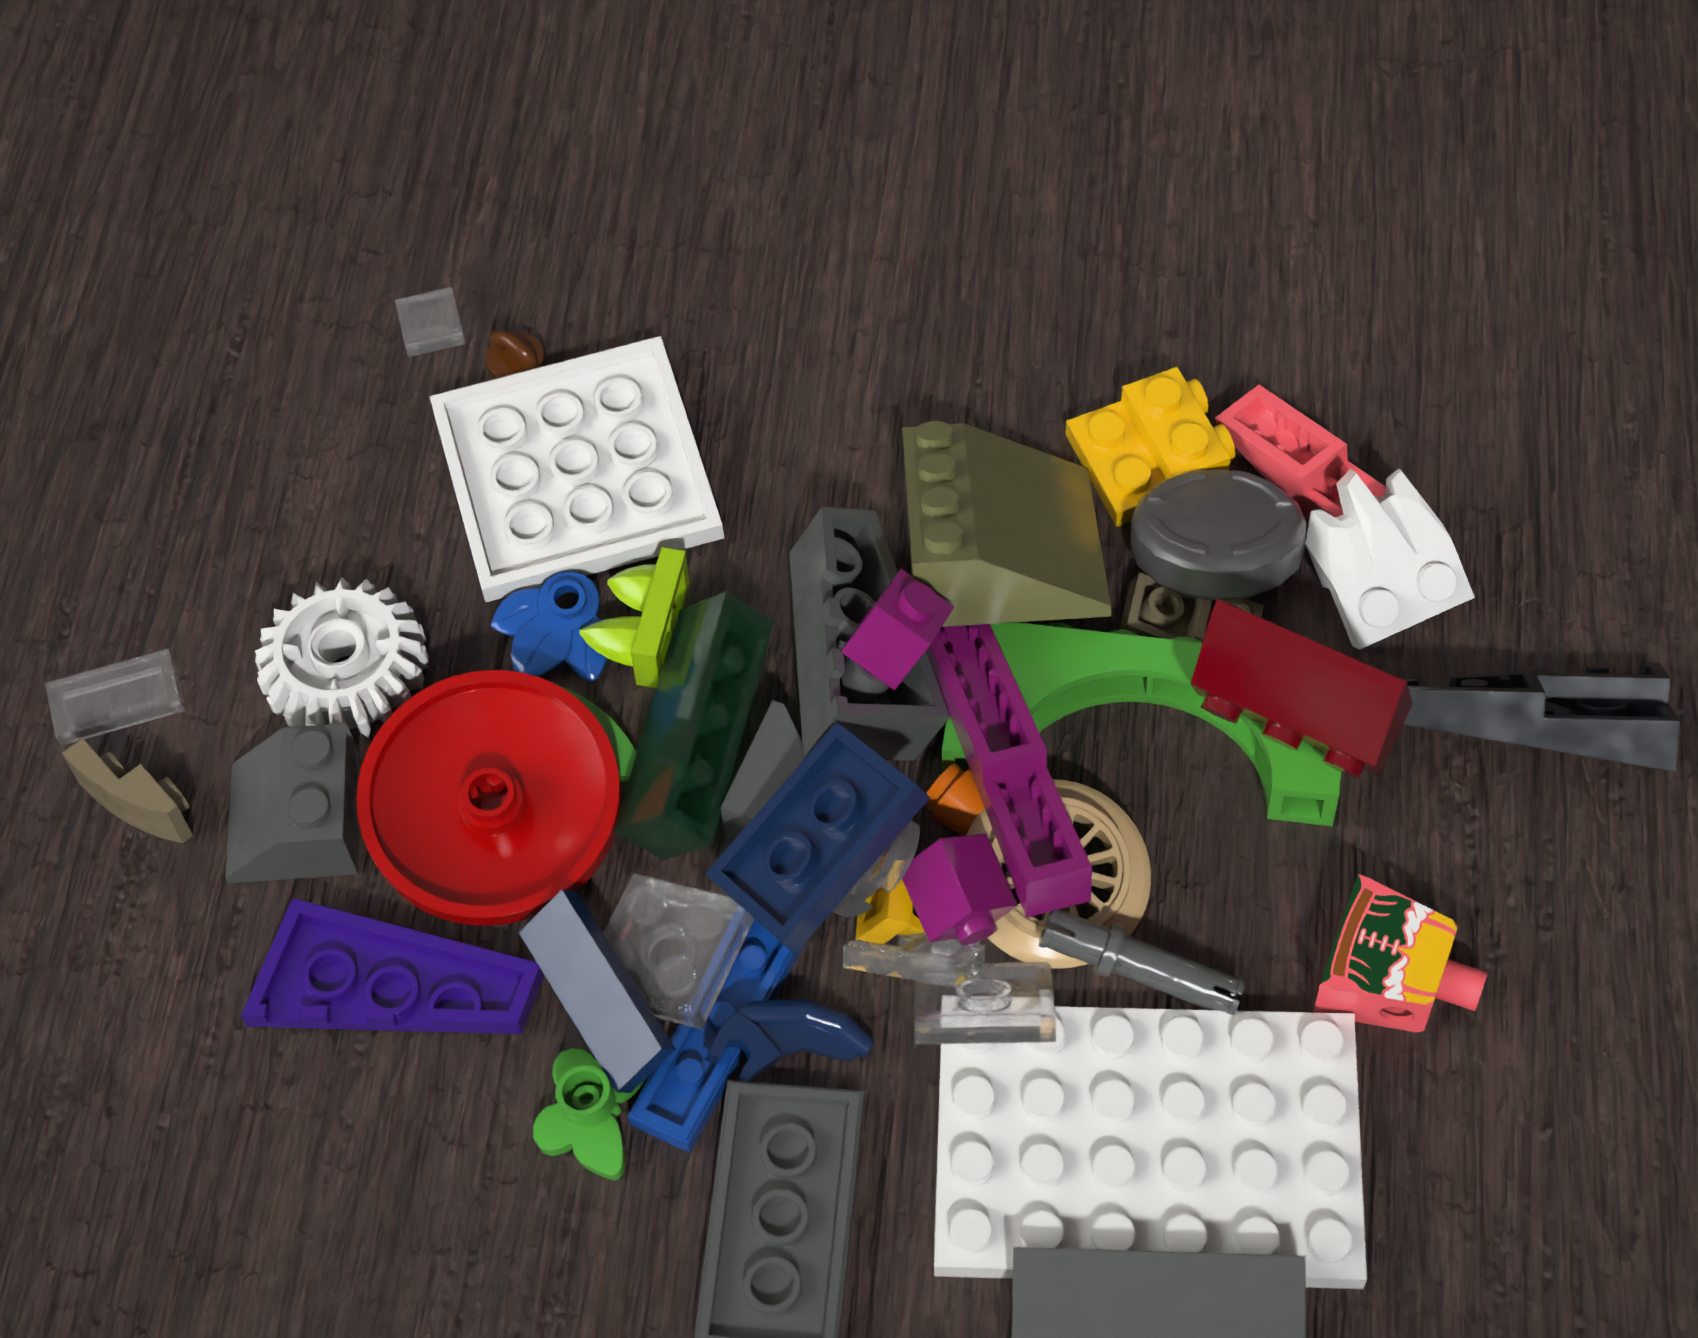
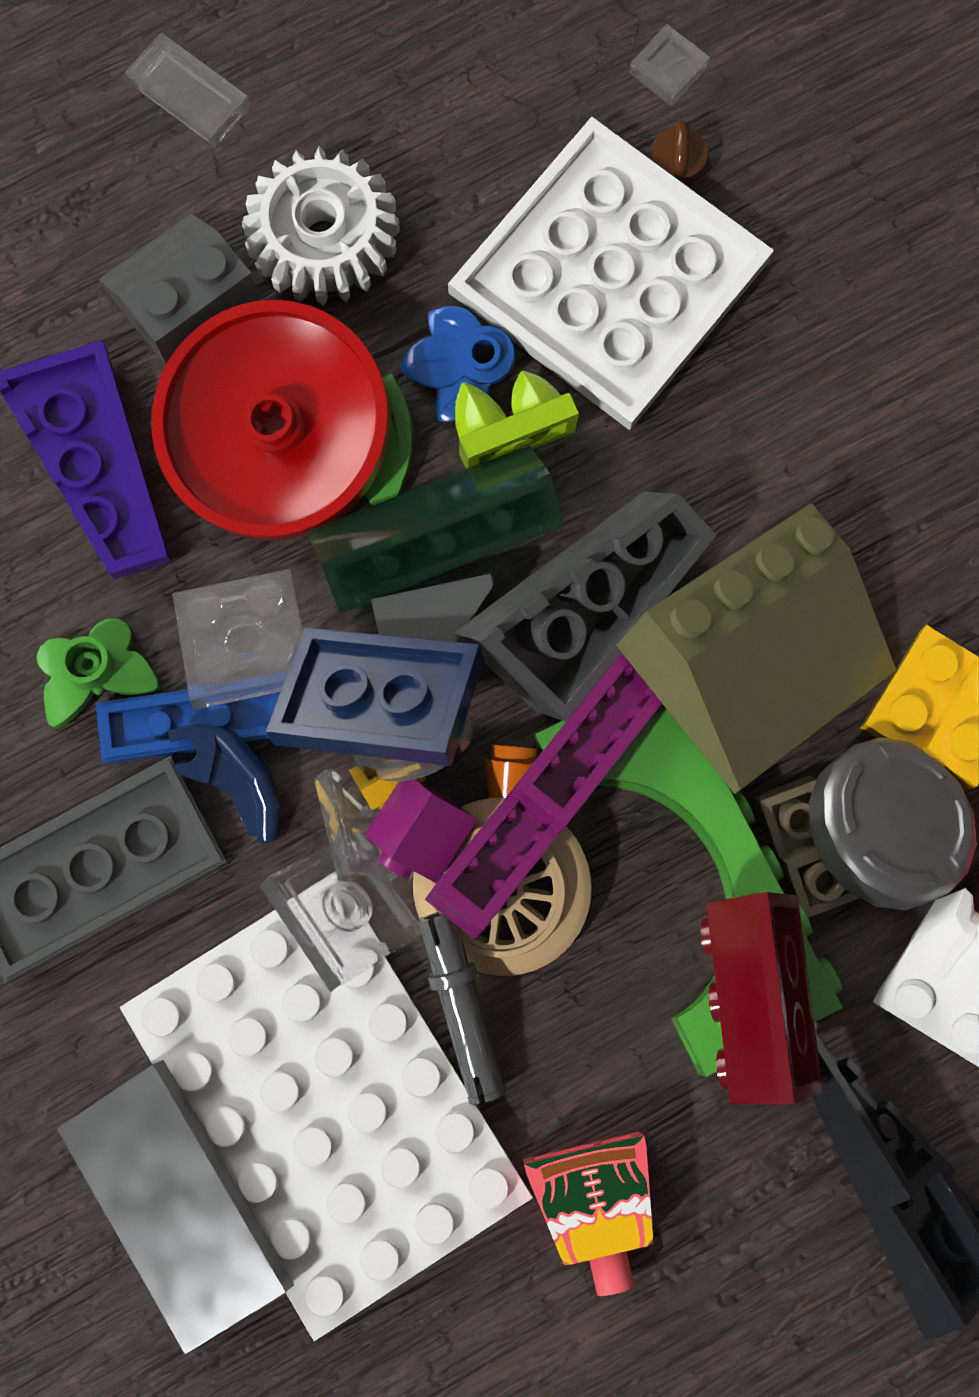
camera: 50 degrees right, 20 degrees up
dark tan slope [62,738,193,843] -> none
tile [519,889,676,1093] -> none
magenta brick [841,569,954,690] -> none

